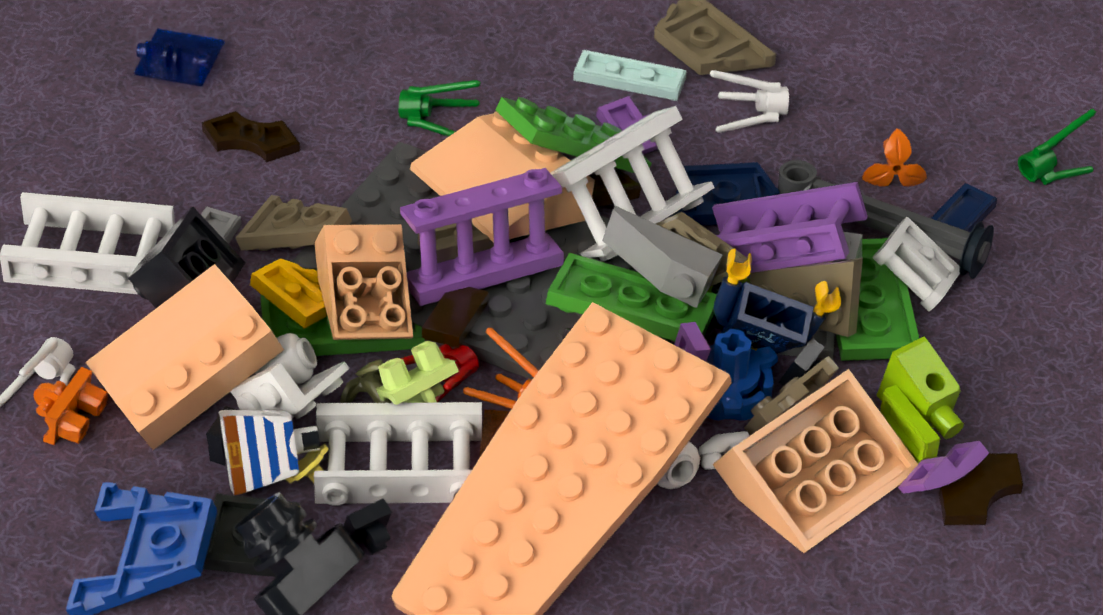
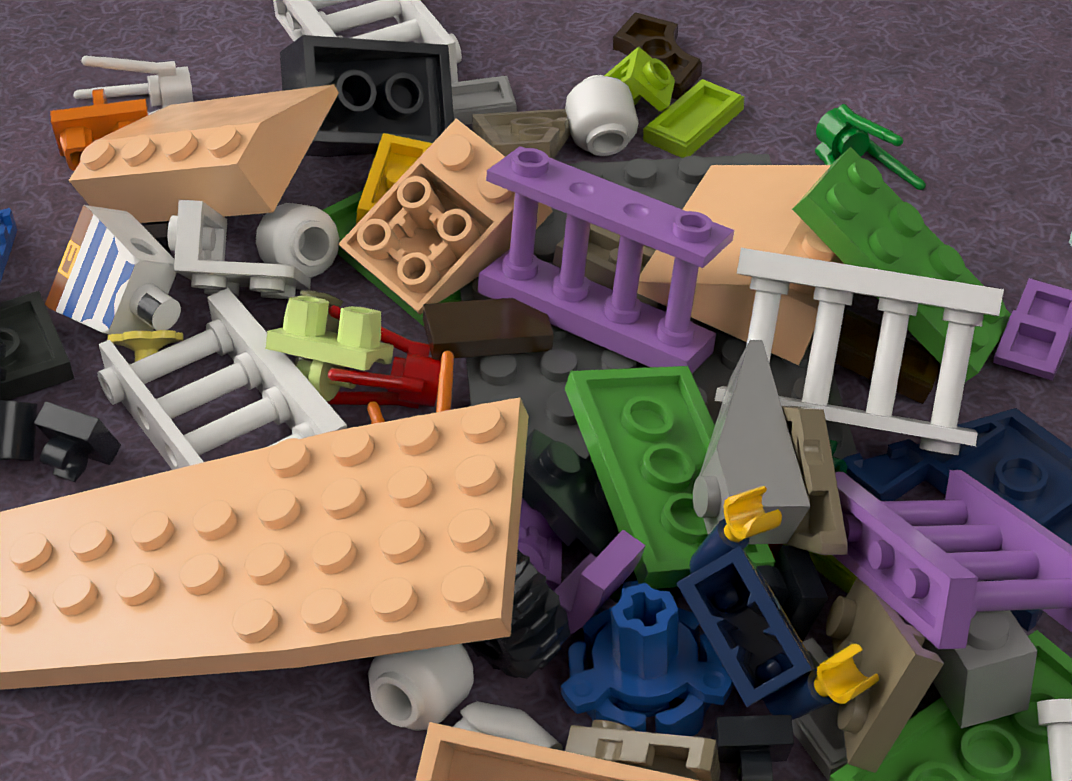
camera: 60 degrees right, 0 degrees up
none -> white head [565,75,638,156]
none -> lime bracket [604,47,675,112]
none -> lime tile [643,79,744,158]

